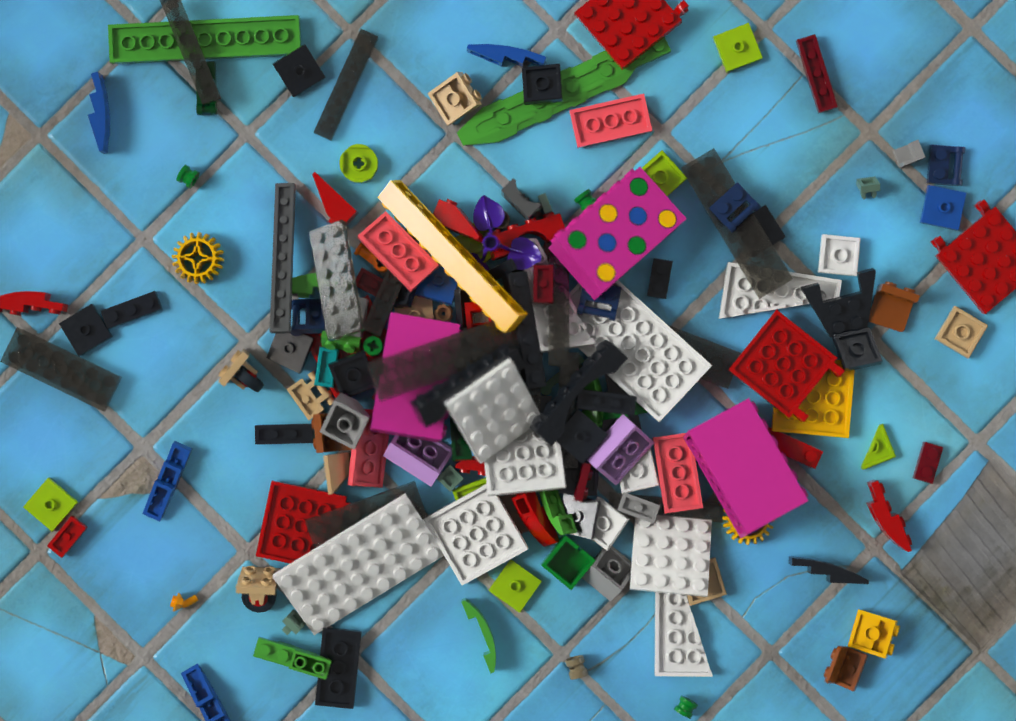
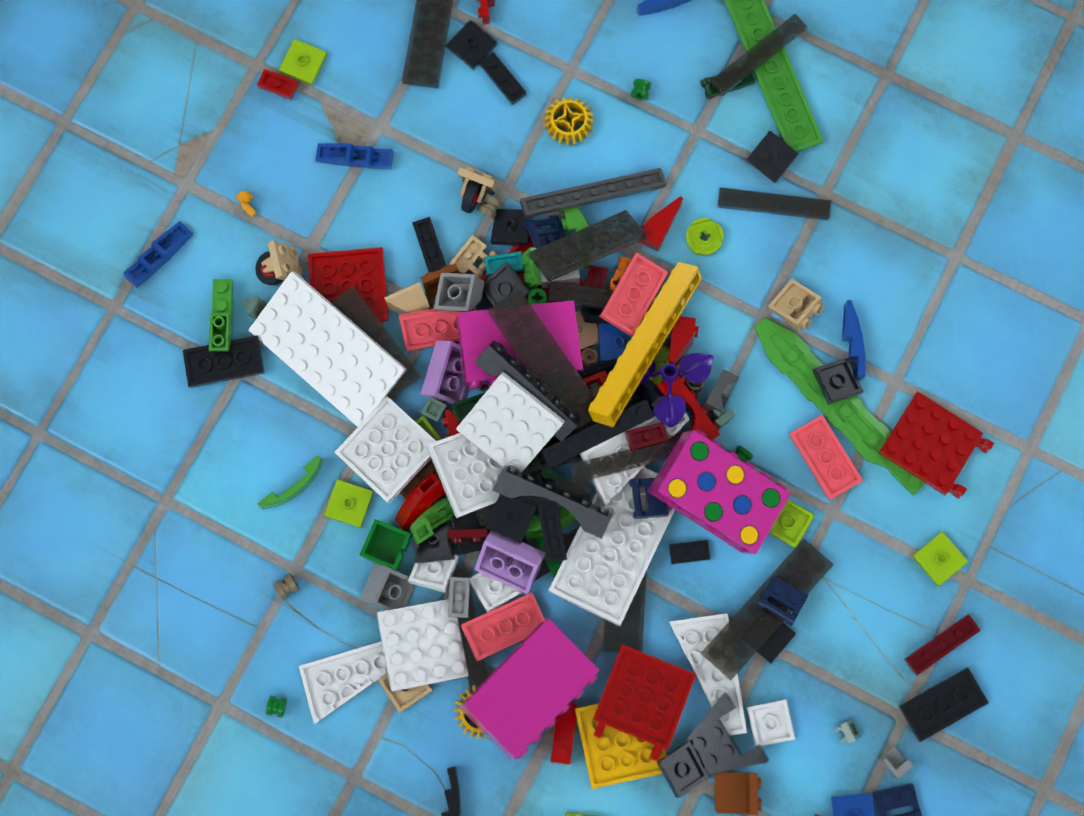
camera: 75 degrees right, 10 degrees down
none -> dark tan wheel [478,194,503,219]
none -> black plate [898,667,989,742]

